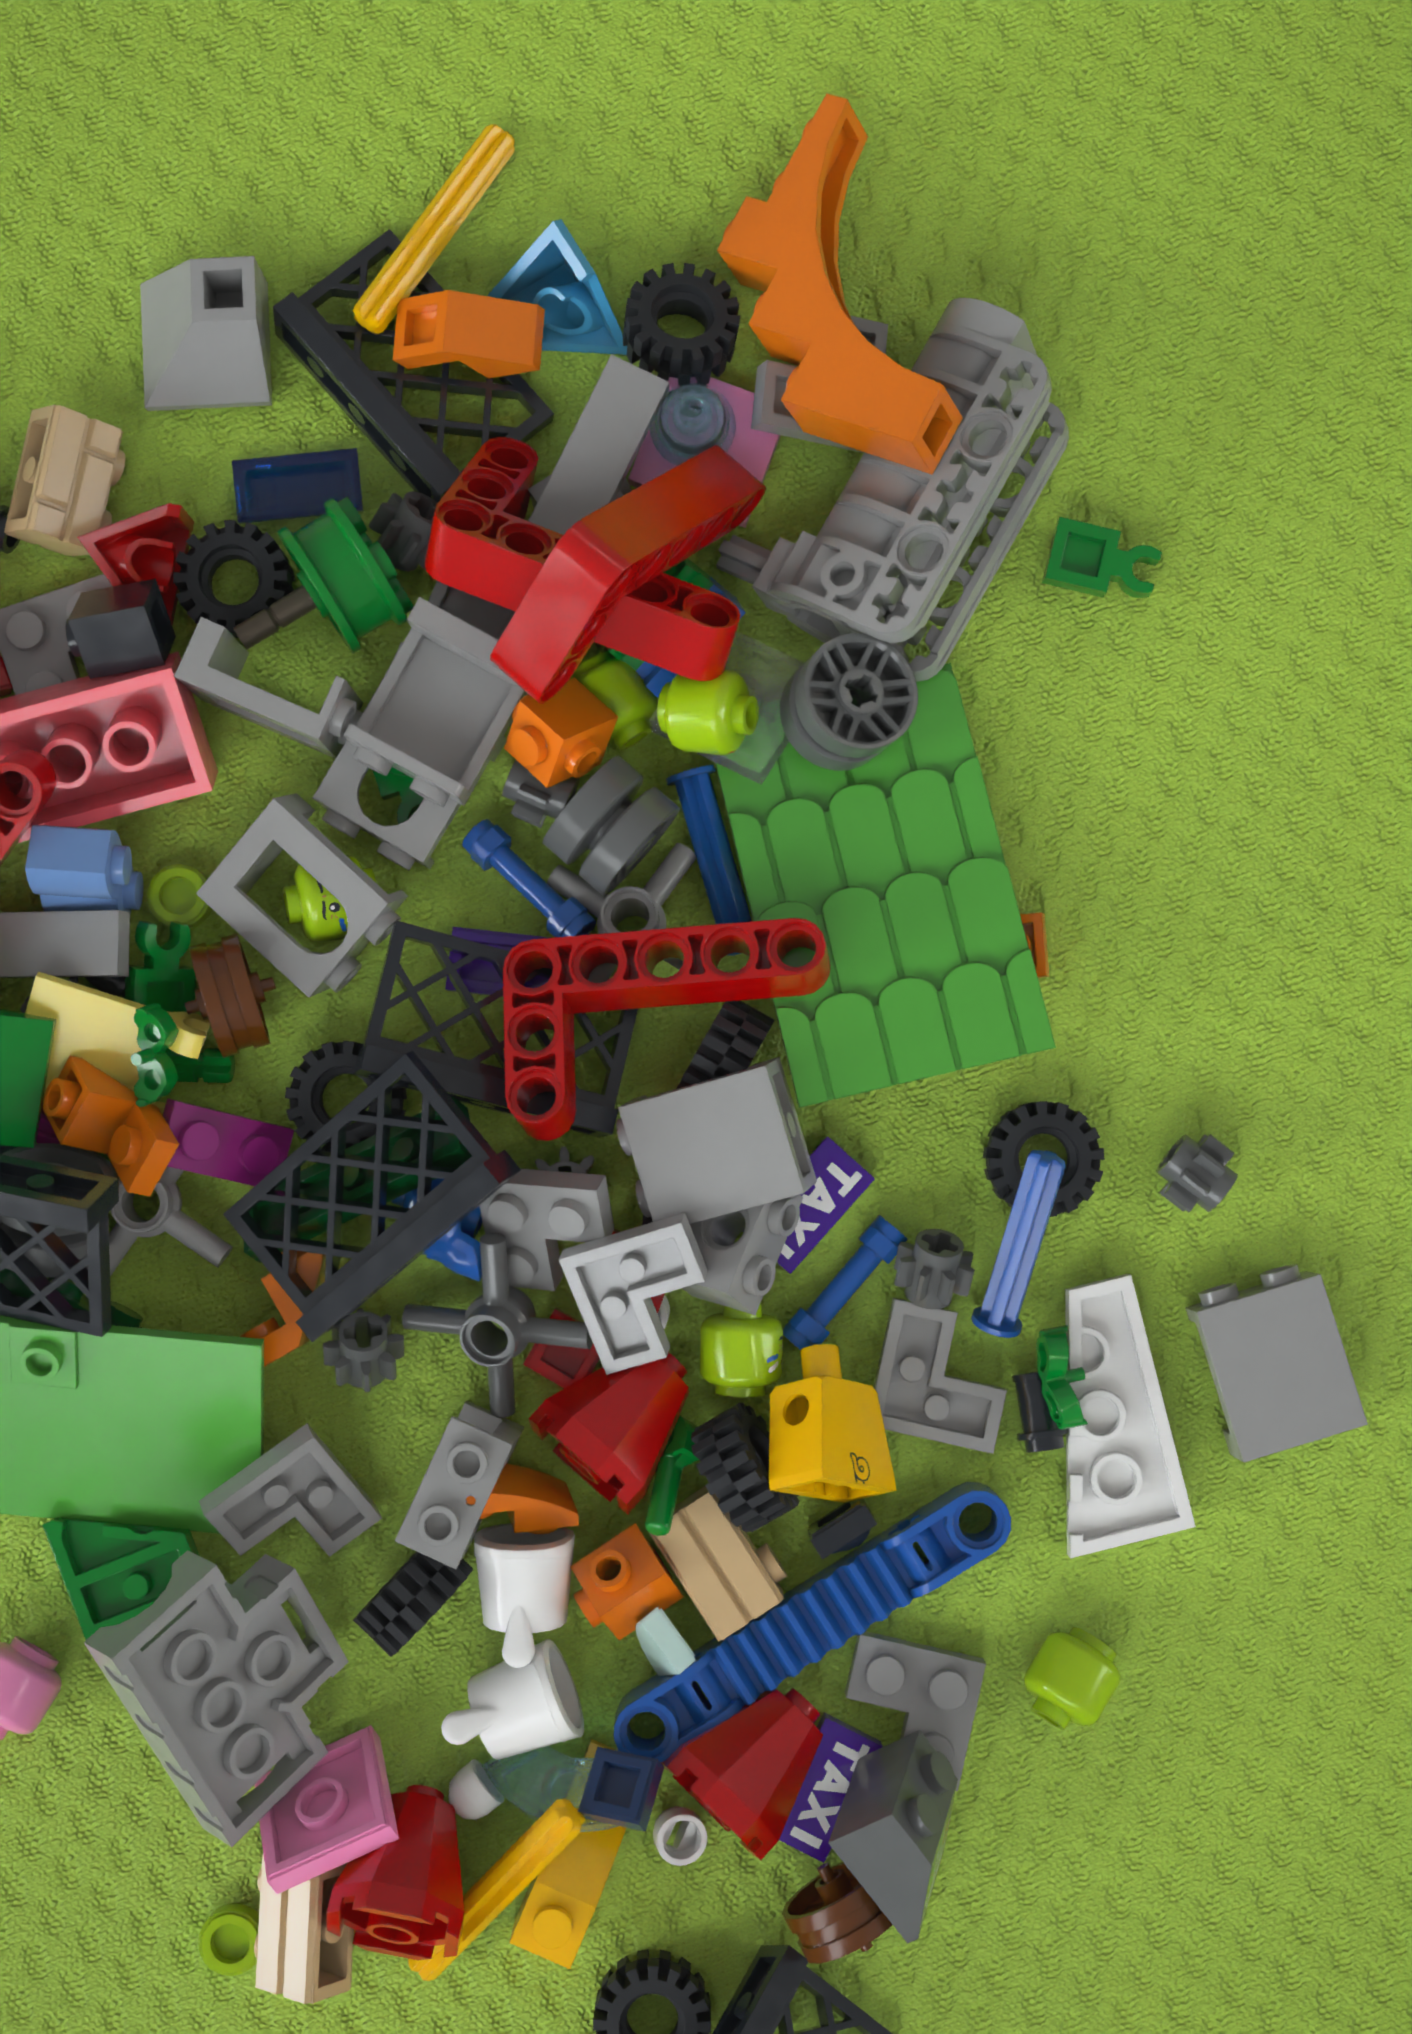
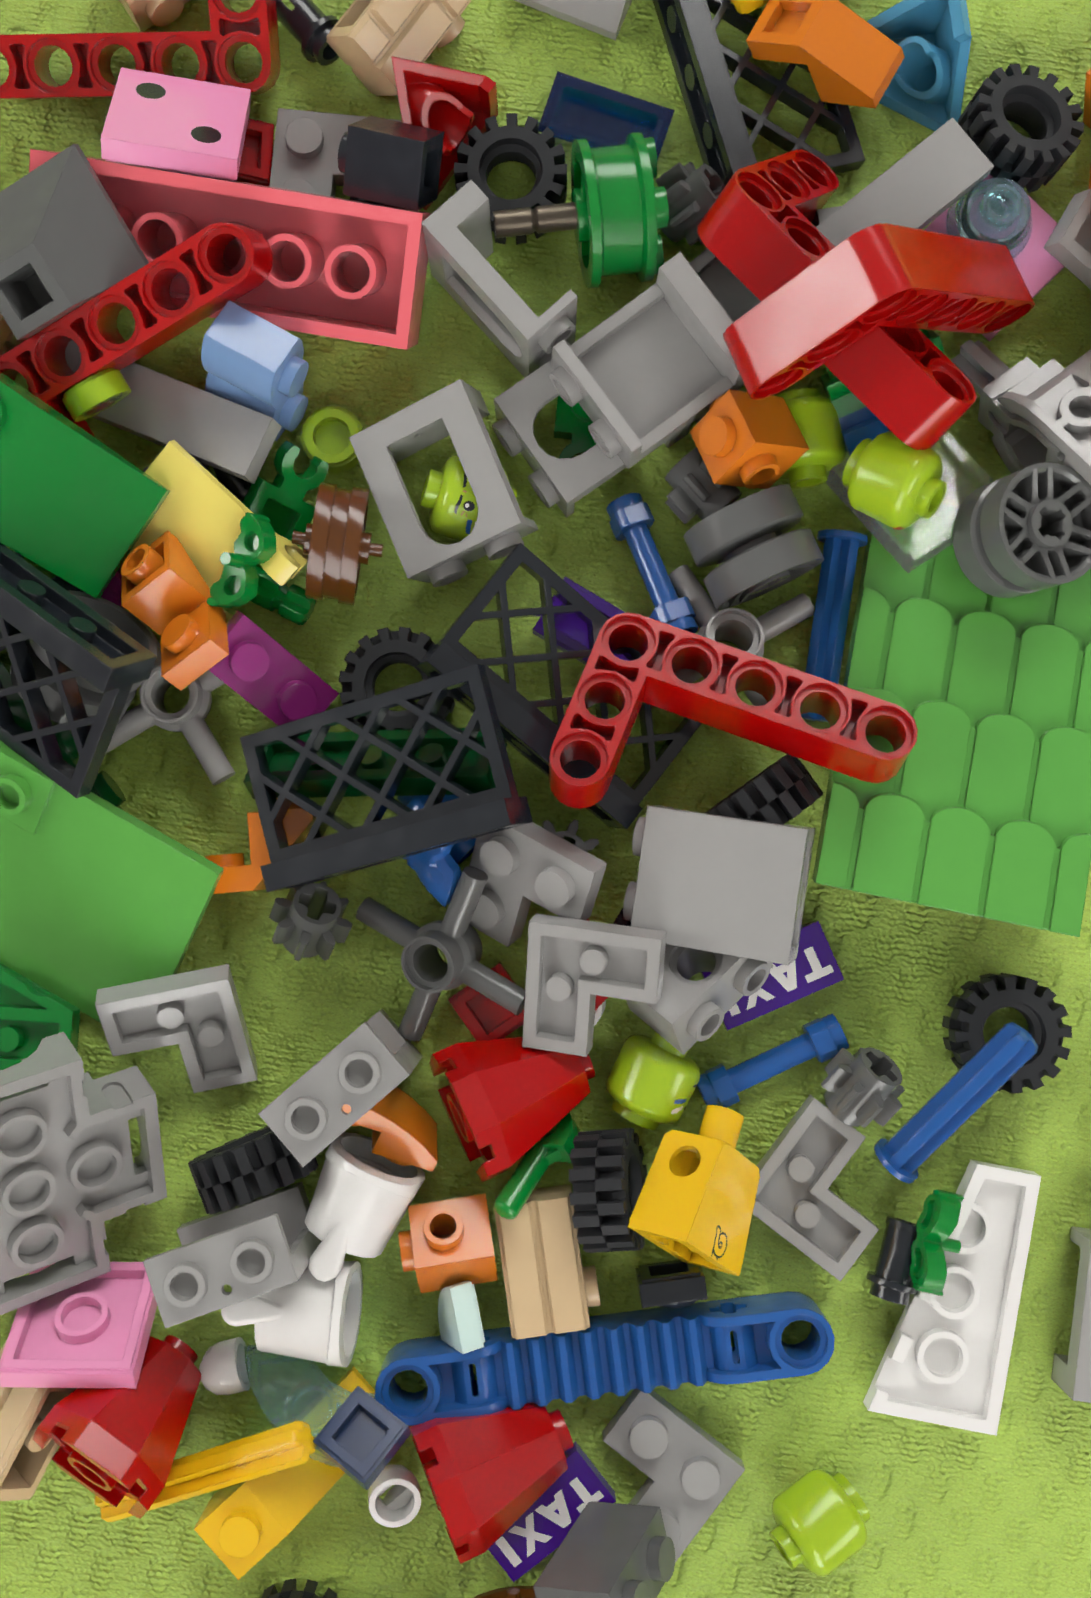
camera: 25 degrees right, 0 degrees up
none -> light grey panel [143,1182,322,1329]

